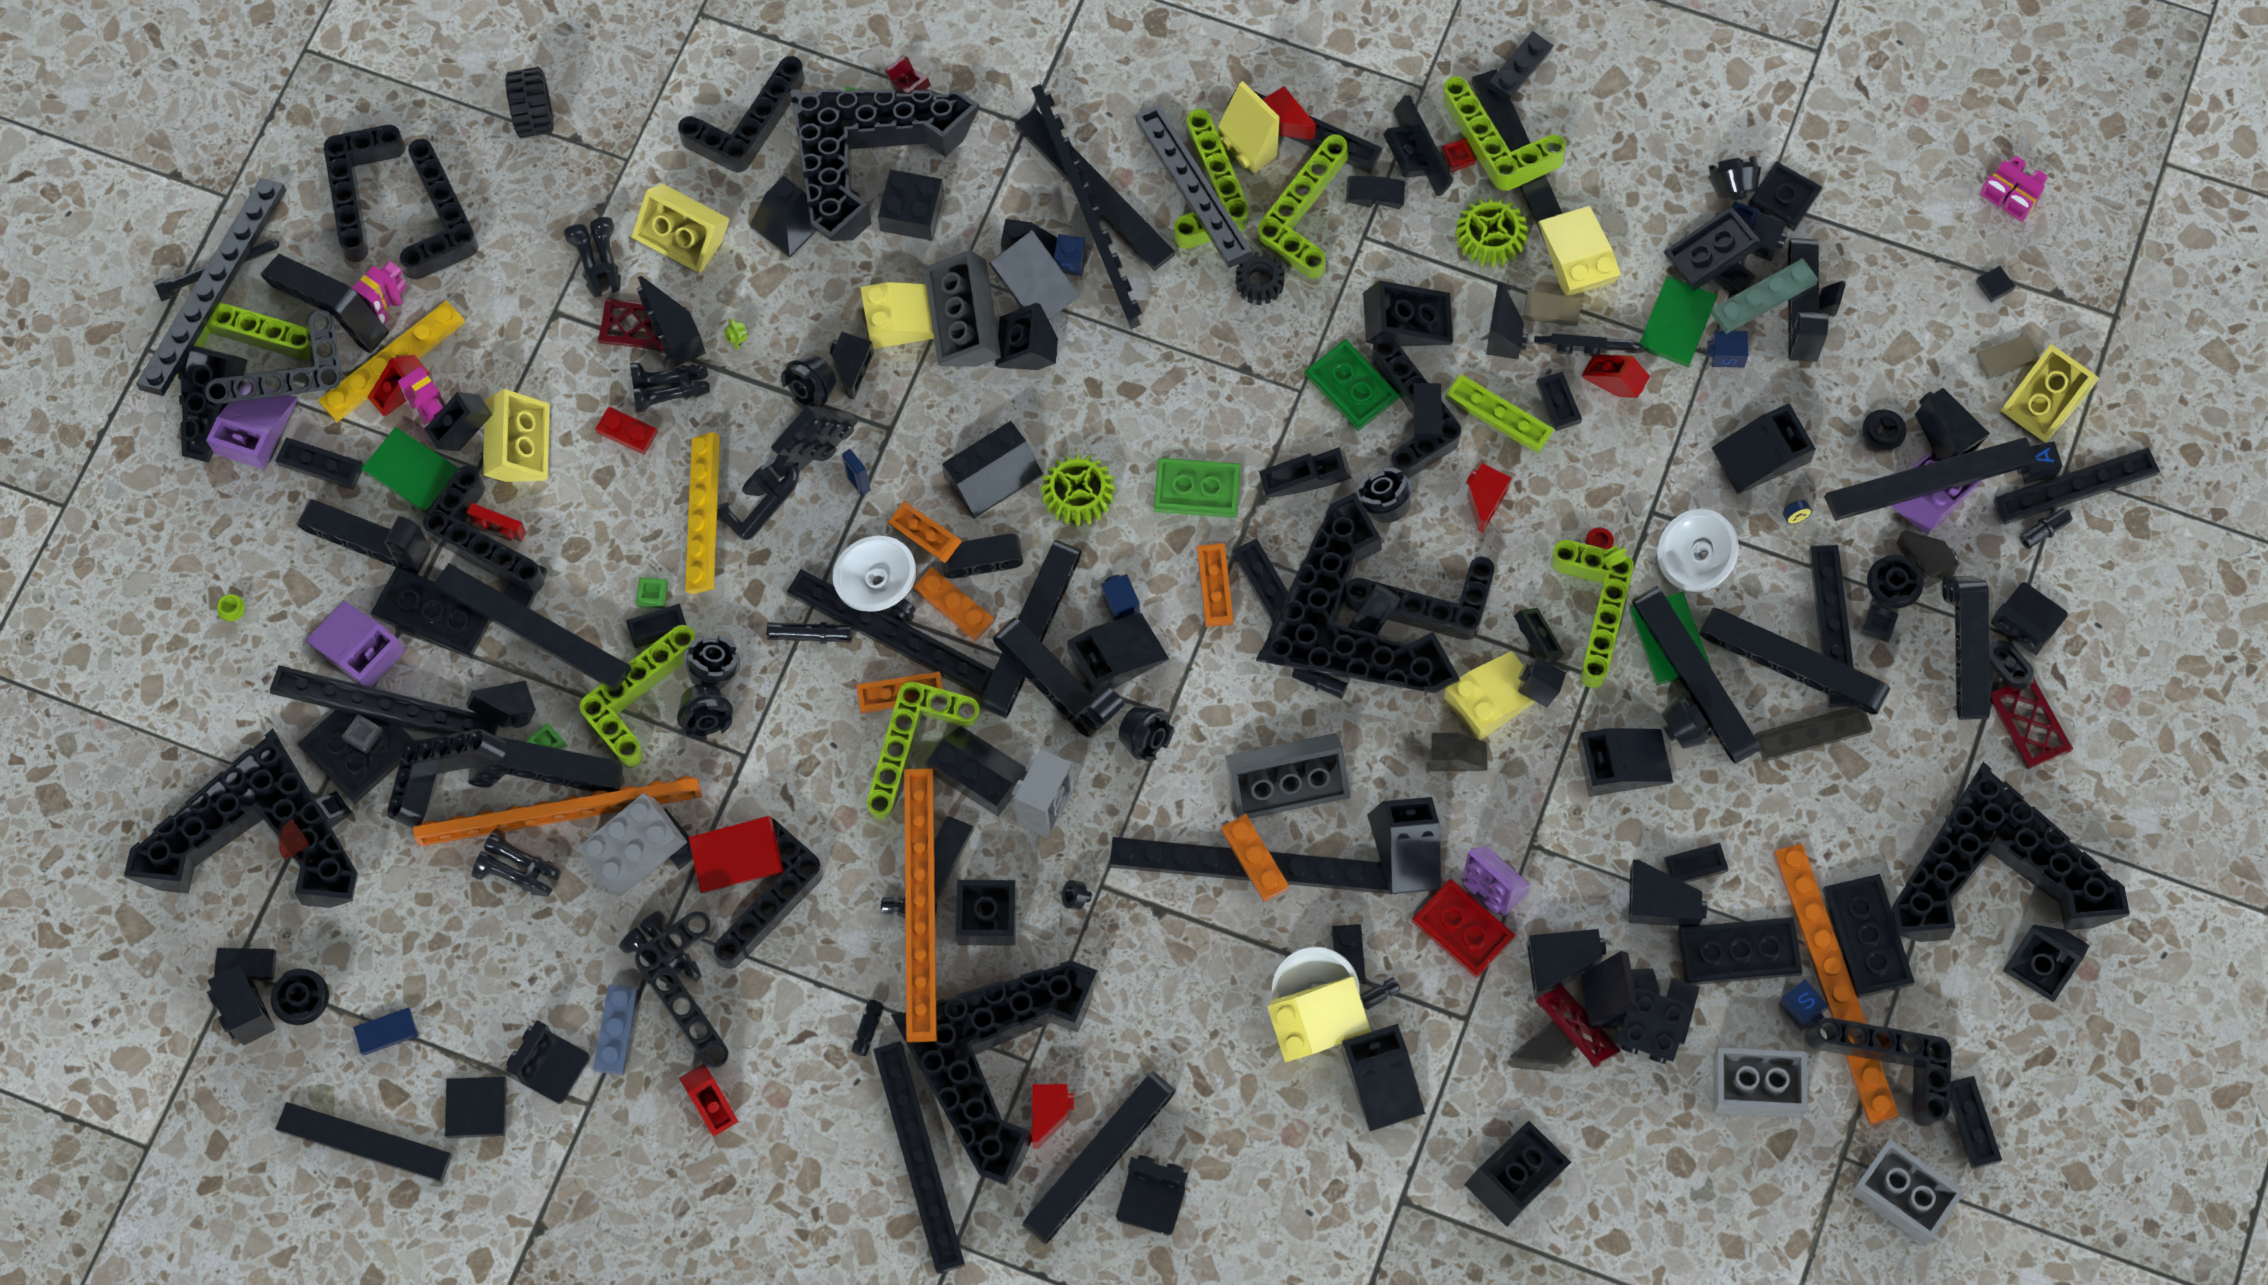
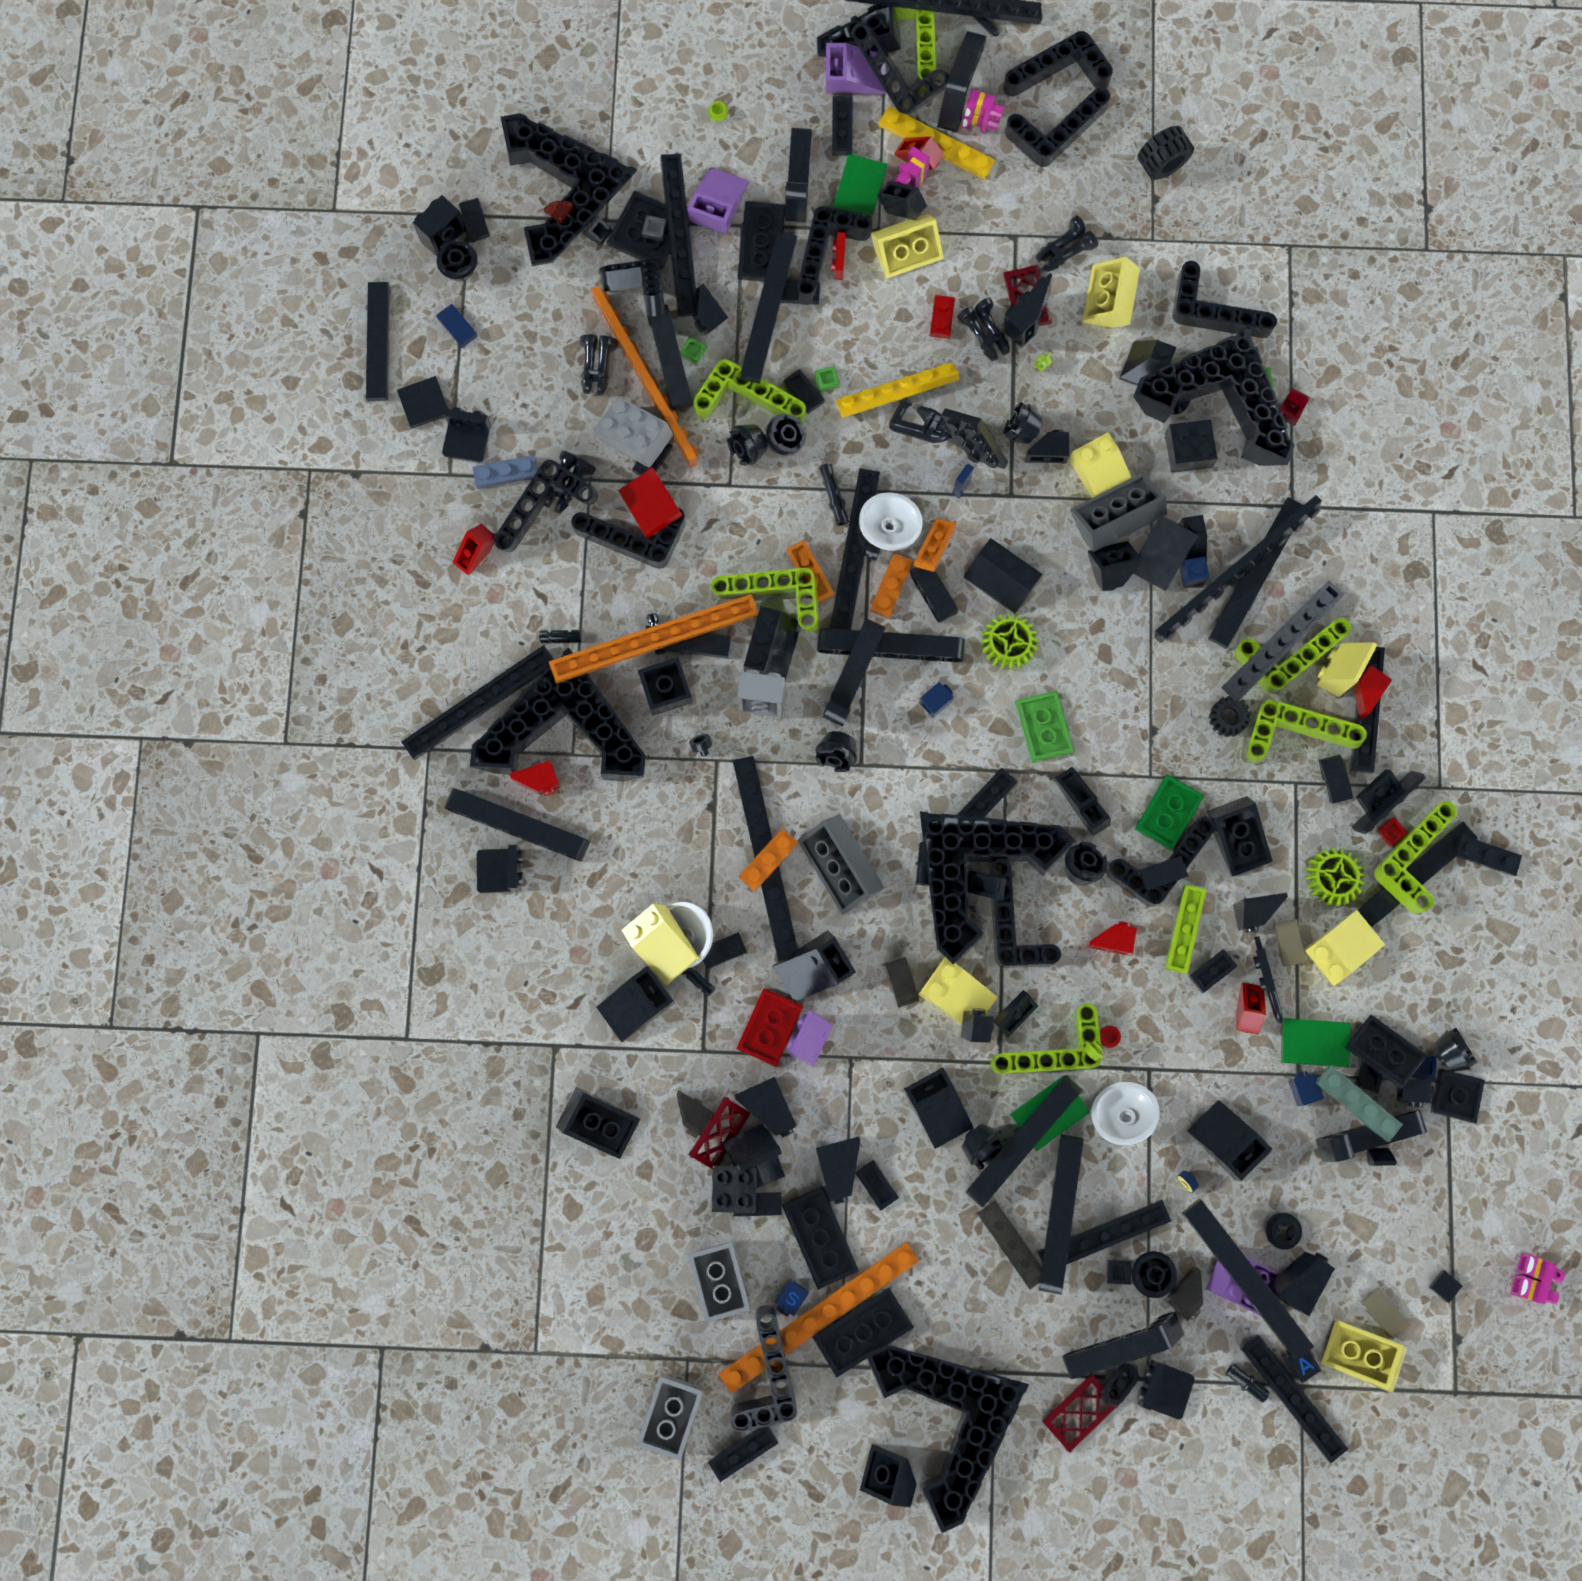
camera: 70 degrees right, 10 degrees up
black slope [1067,613,1169,697] -> none
orange plate [1197,543,1234,627] -> none

